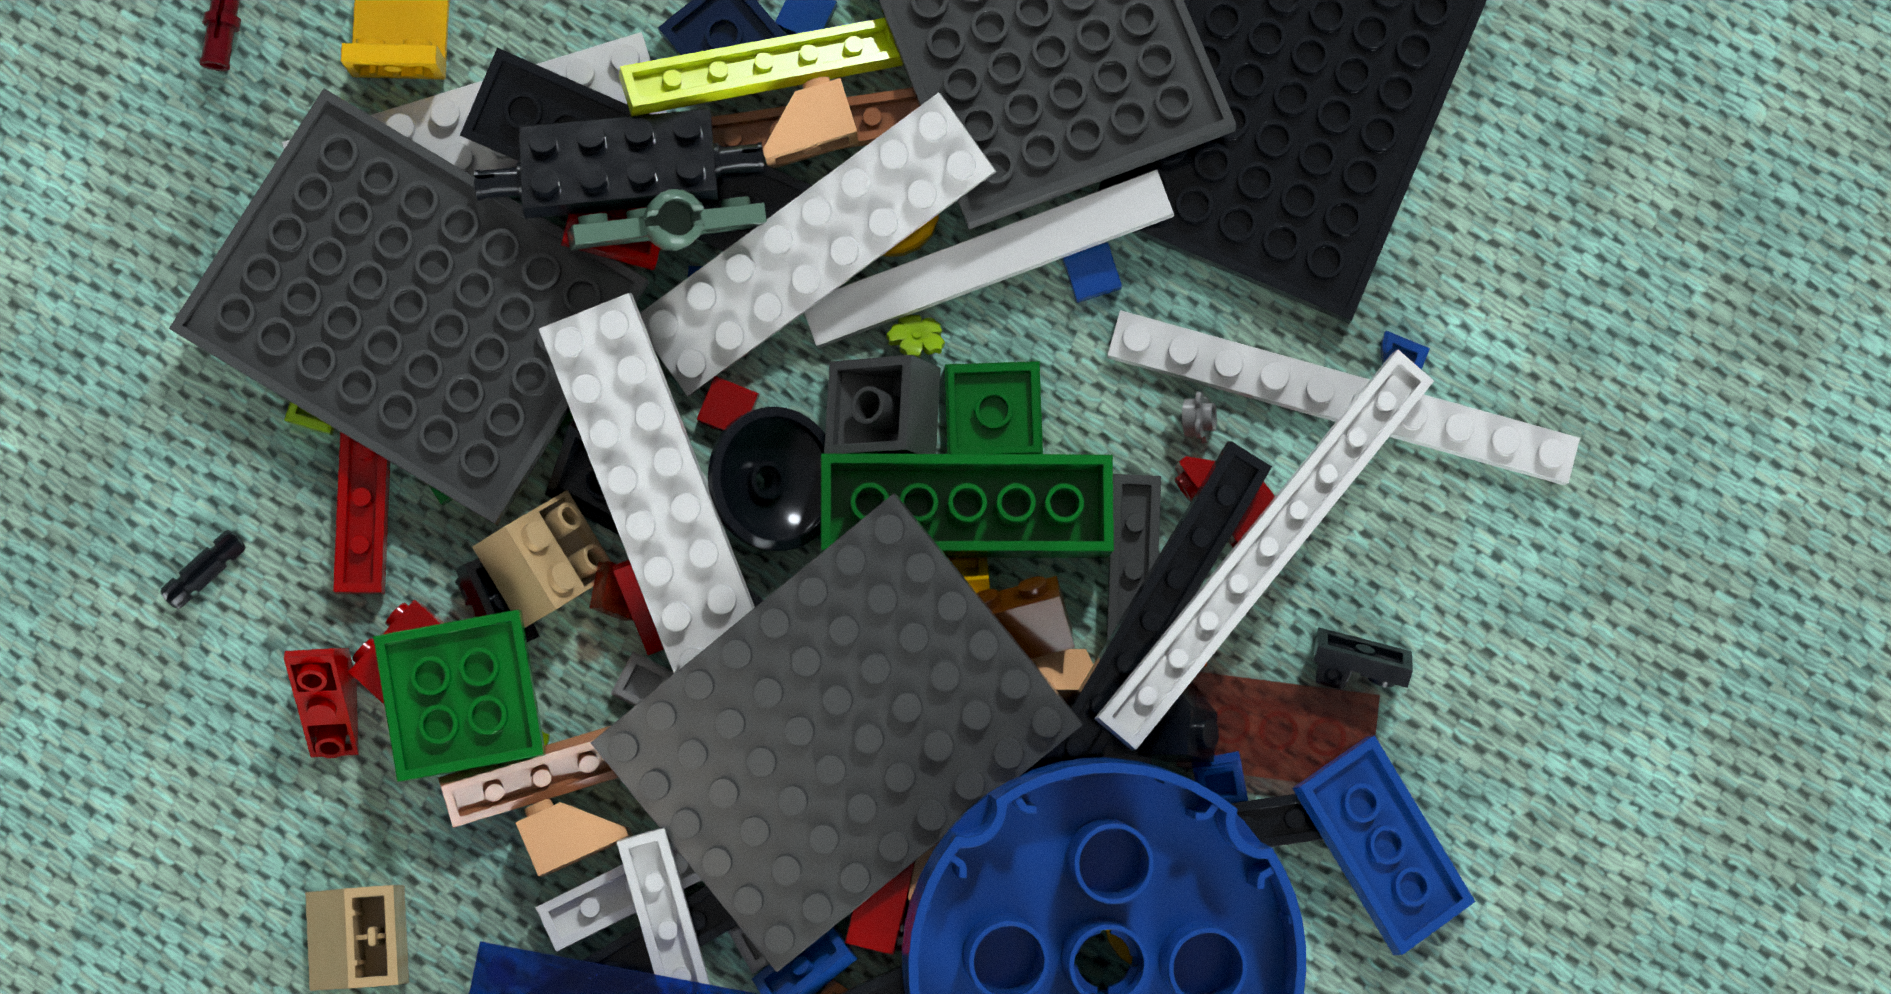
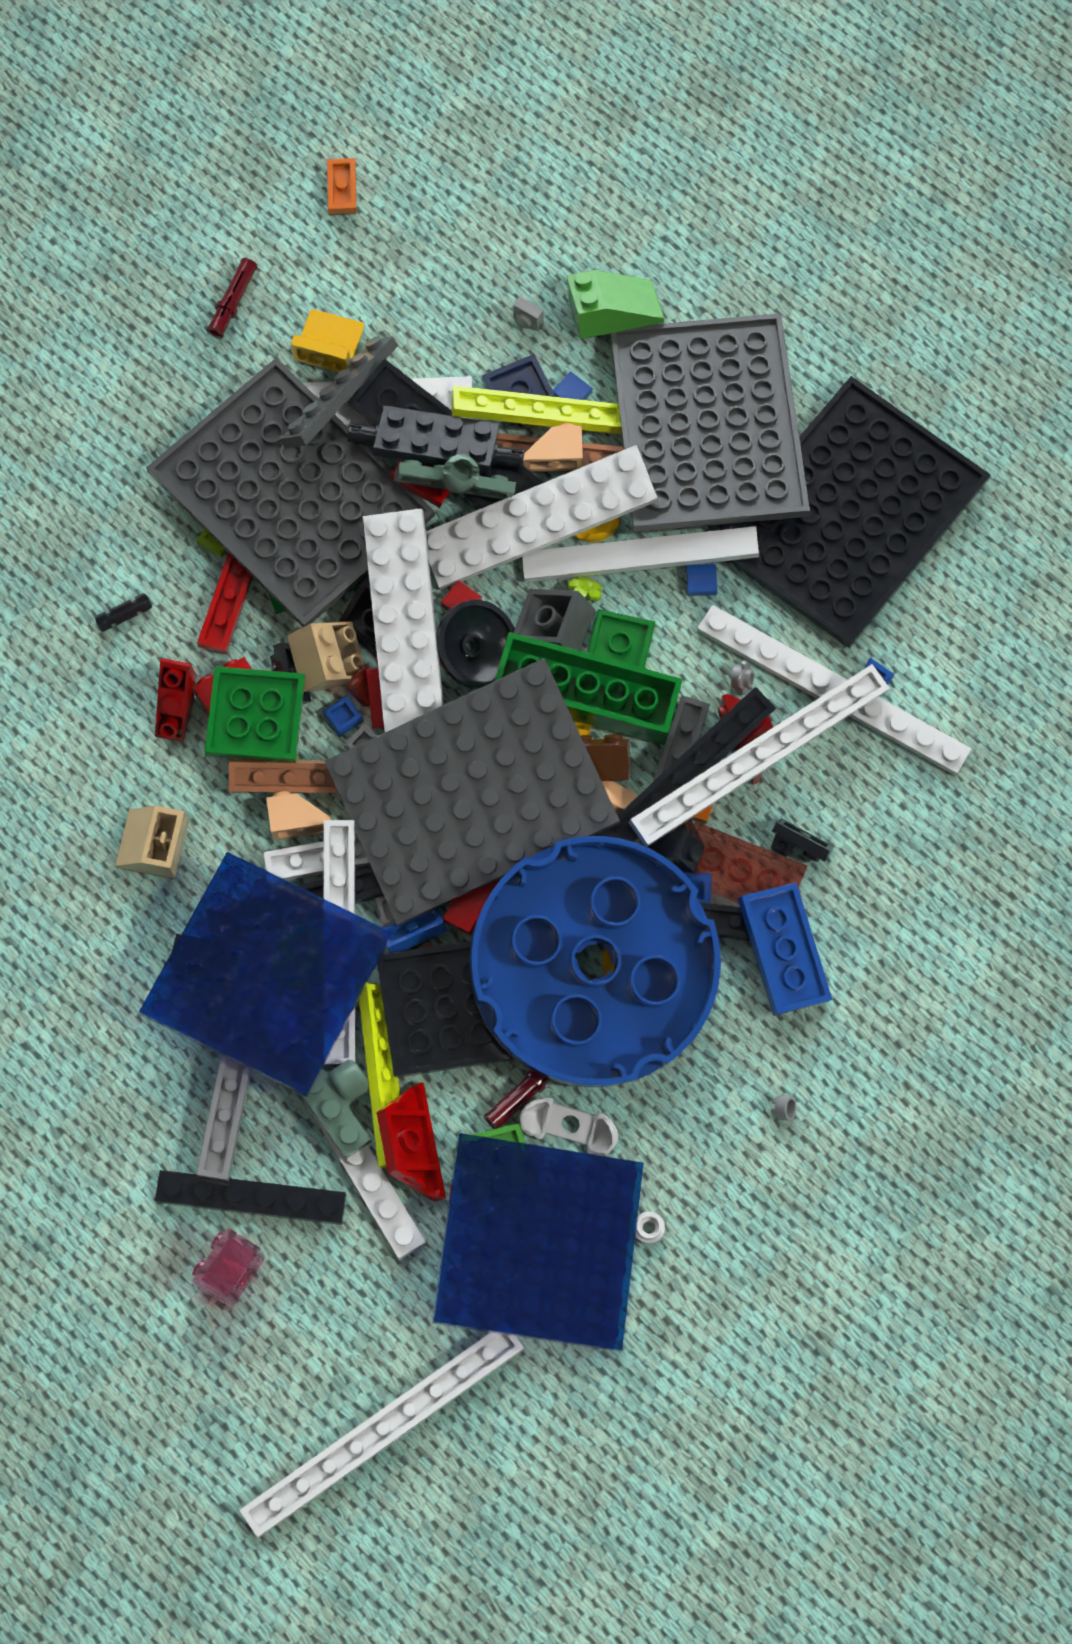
camera: 15 degrees right, 10 degrees down
none -> dark grey plate [280,336,398,449]
none -> blue tile [322,695,364,737]

